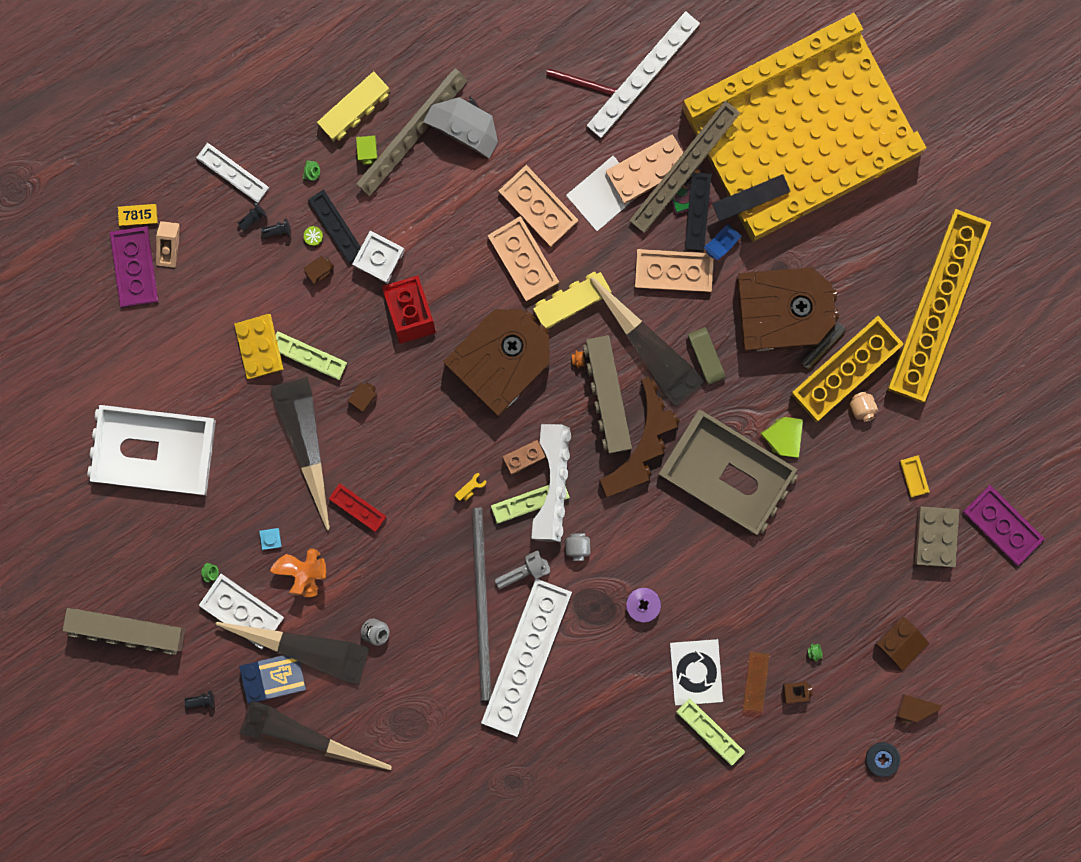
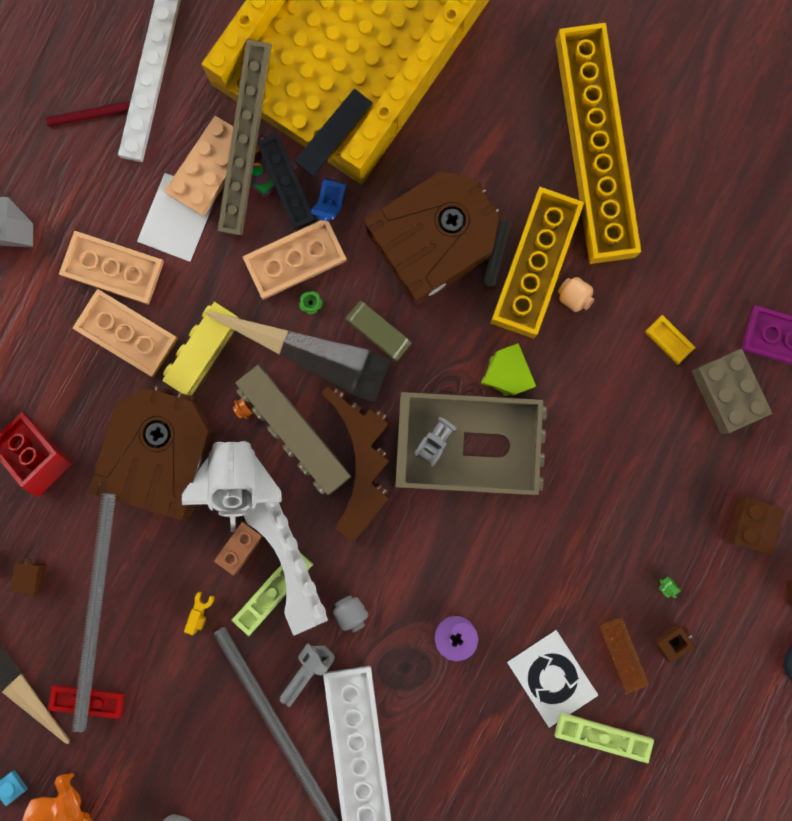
camera: 30 degrees left, 0 degrees up
none -> light grey axle [72,494,116,732]
none -> white brick [182,441,282,532]
none -> bright green plate [299,291,322,314]
none -> light grey connector [414,417,457,467]

